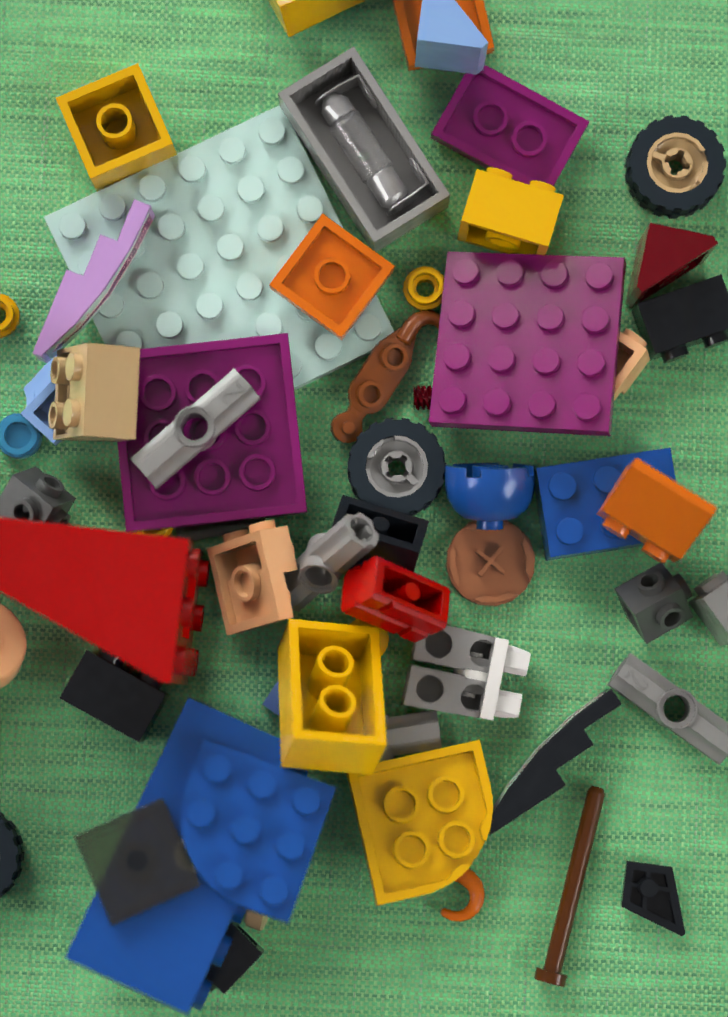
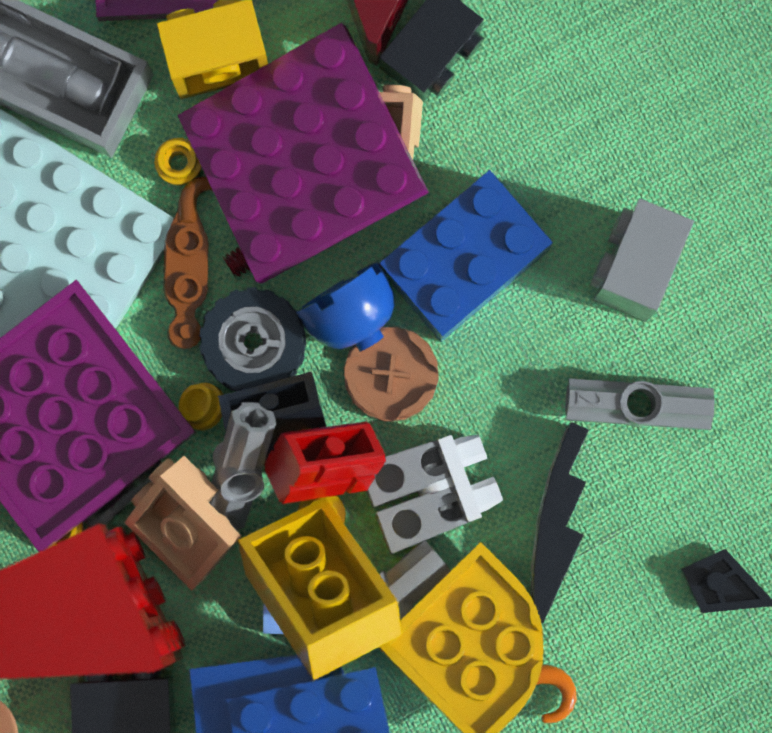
camera: 30 degrees left, 0 degrees up
light grey piece [130,368,261,489] -> none
orange plate [269,214,395,340] -> none
reddish brown bar [534,786,605,987] -> none
orange slope [597,458,718,564] -> none
dark grey brick [615,563,693,644] -> none
none -> yellow plate [179,383,224,431]

